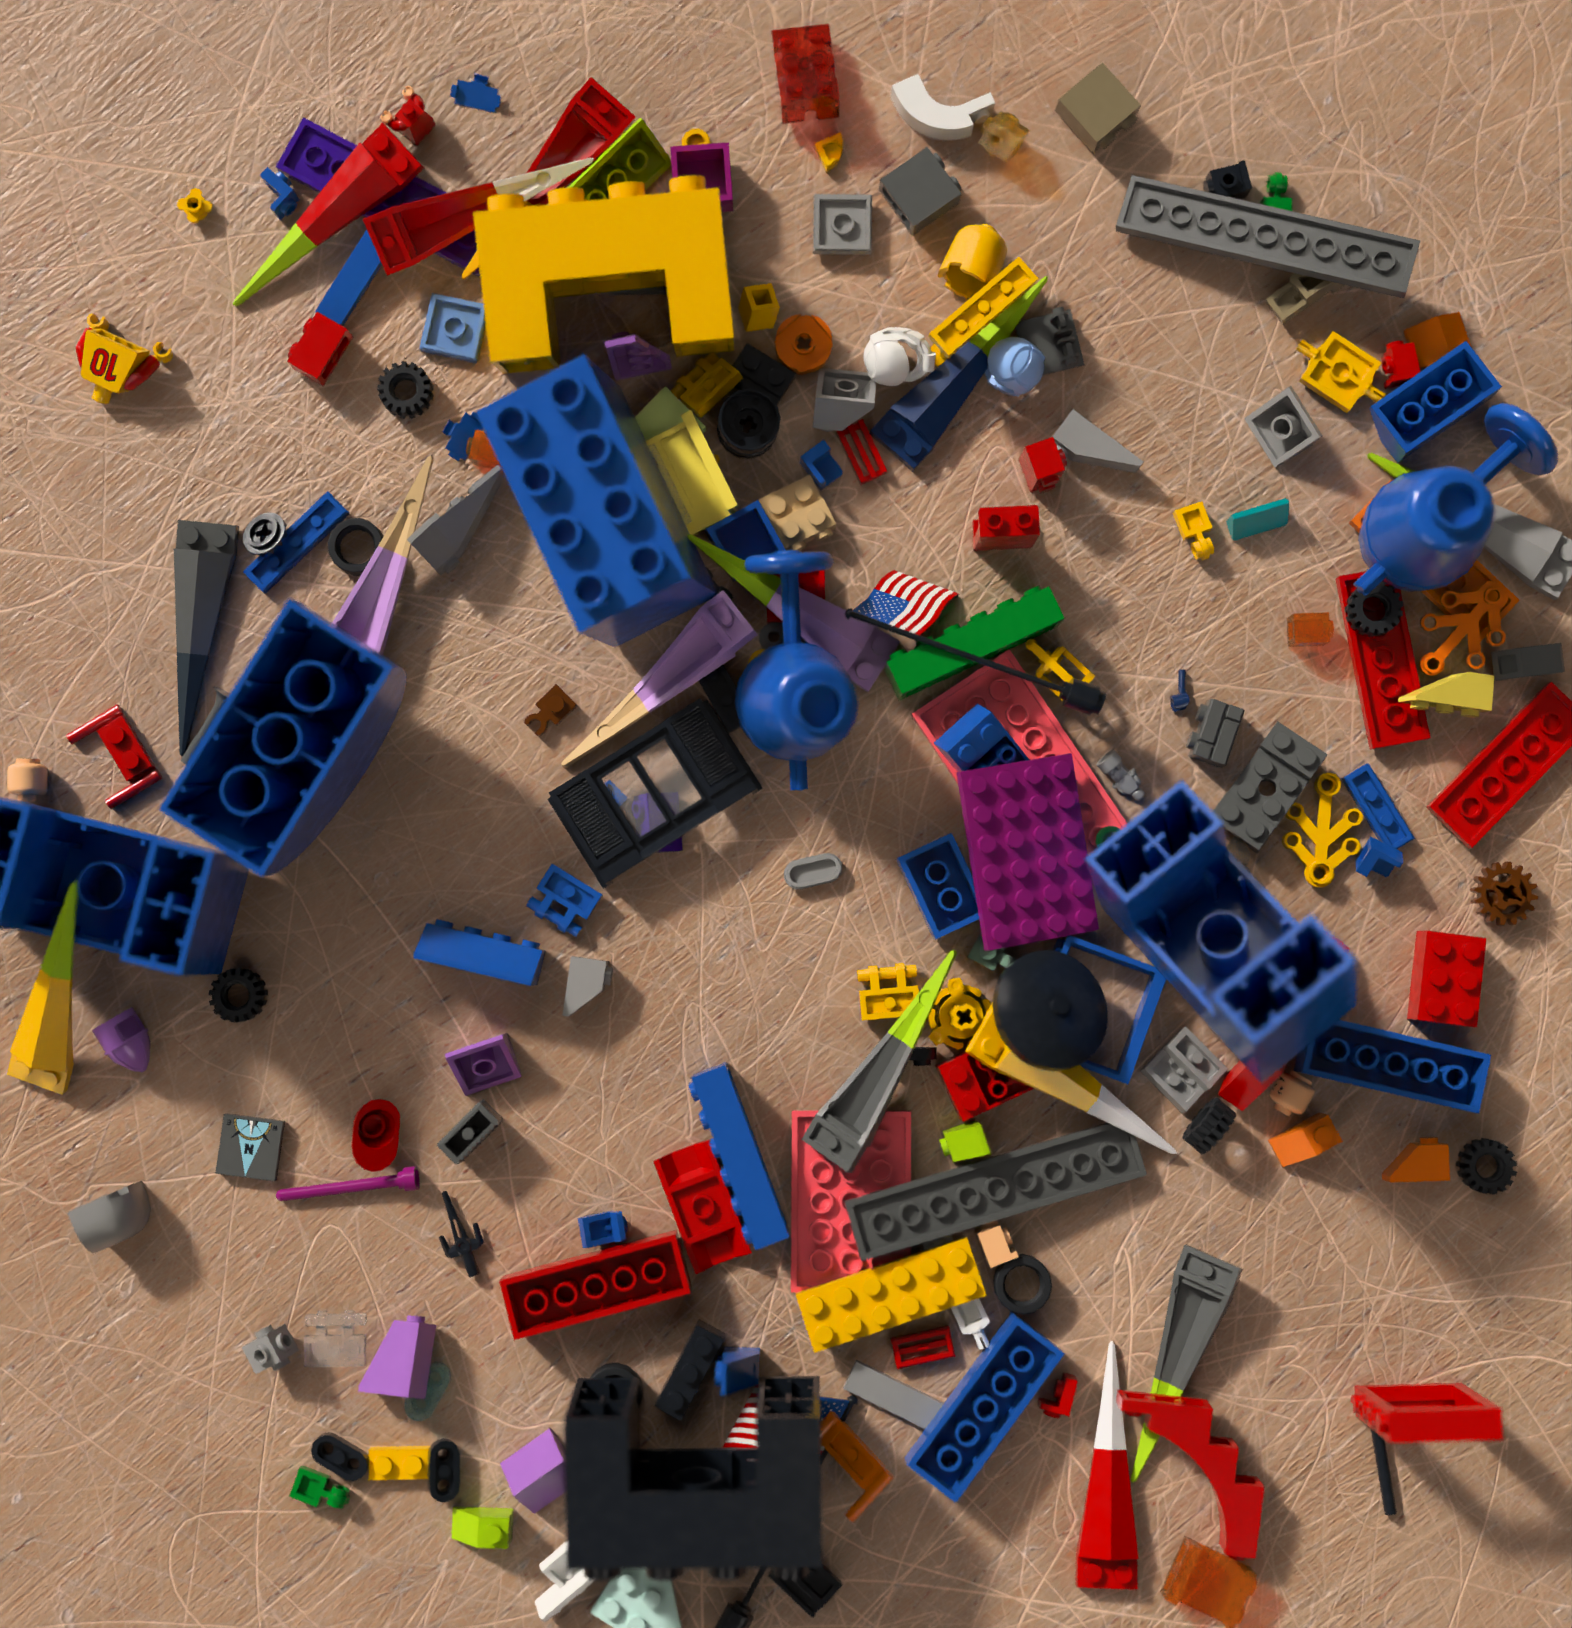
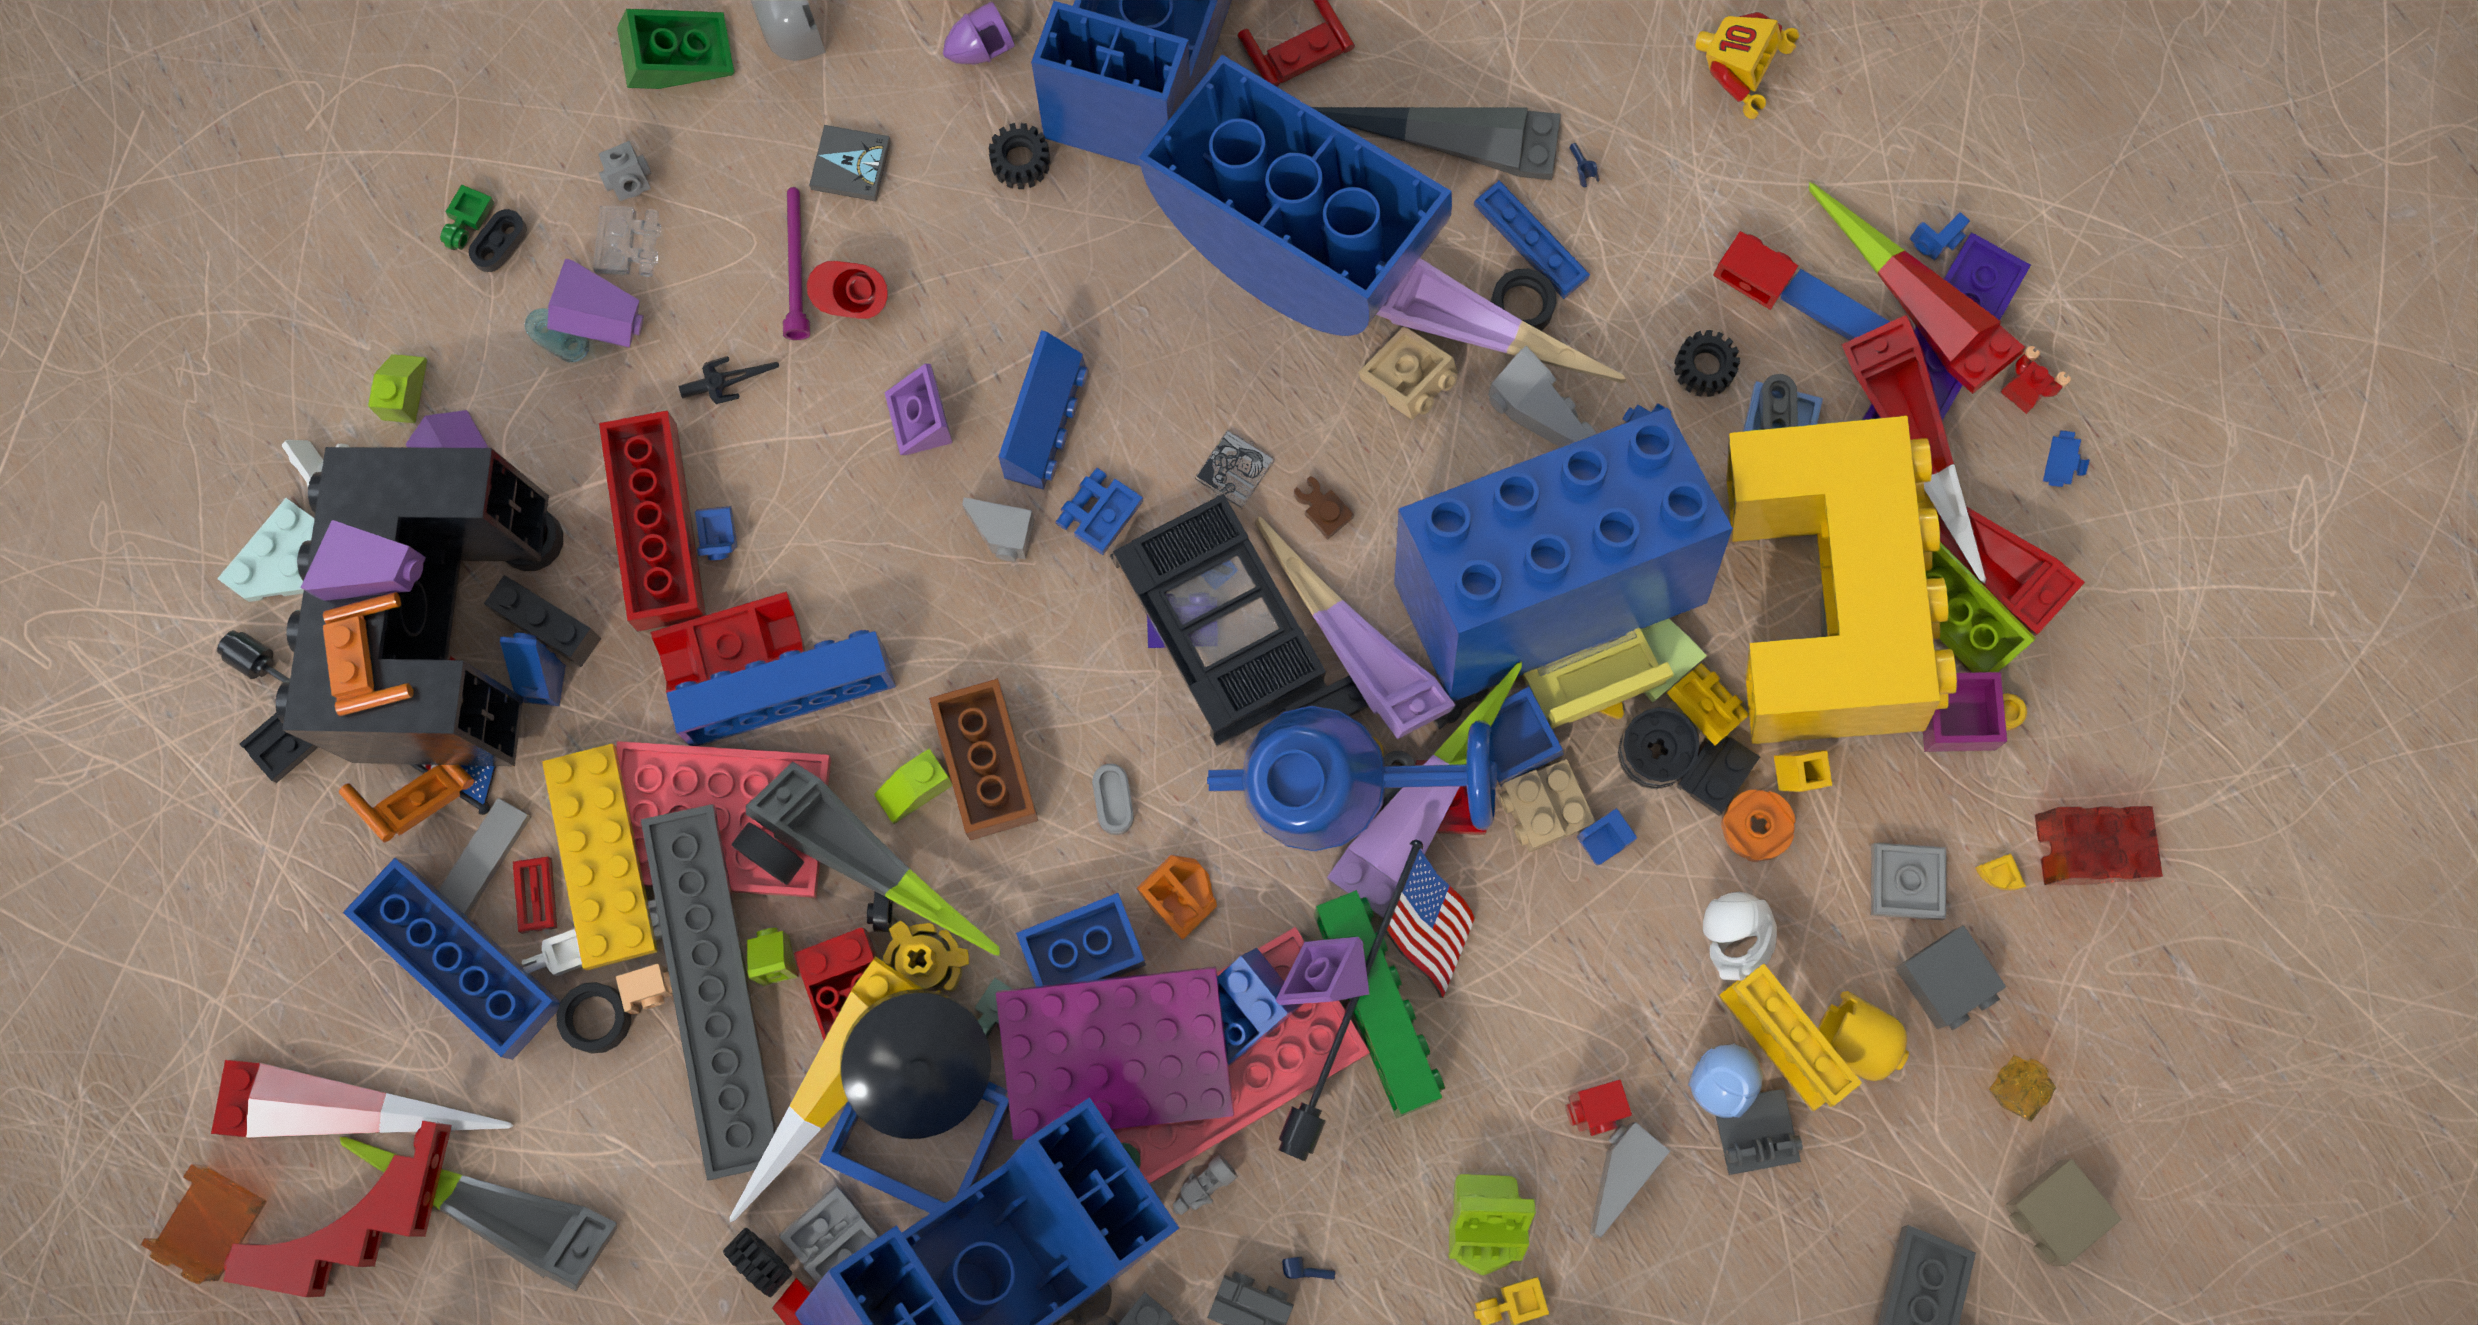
camera: 95 degrees right, 10 degrees down
yellow plate [177,188,212,223] -> none
gear [243,512,288,557] -> none
yellow plate [369,1446,430,1480] -> none
black plate [428,1438,460,1503] -> none
dark grey brick [436,1099,503,1164] -> none
medium lavender wedge [605,332,672,381] -> none
light grey slope [813,368,876,432] -> none
red tile [836,419,887,485] -> none
yellow plate [857,963,919,1021] -> none
dark blue plate [870,276,1048,472] -> none
white arch [890,74,995,140] -> none
red panel [972,505,1040,551] -> none
yellow piece [1026,639,1095,702] -> none
red bracket [1037,1372,1078,1418] -> none
none -> medium lavender slope [300,520,426,601]
none -> orange plate [323,592,413,716]
none -> green slope [617,8,734,89]
none -> black tyre [732,822,804,885]
none -> lime slope [874,749,953,824]
none -> dark orange brick [929,678,1039,841]
none -> orange slope [1136,855,1217,940]
none -> piece [1195,430,1275,509]
none -> medium lavender slope [1275,937,1369,1005]
none -> tan plate [1358,326,1458,420]
none -> lime piece [1448,1174,1536,1275]
none -> dark blue hand [1569,143,1600,187]
none -> dark grey plate [1760,374,1798,430]

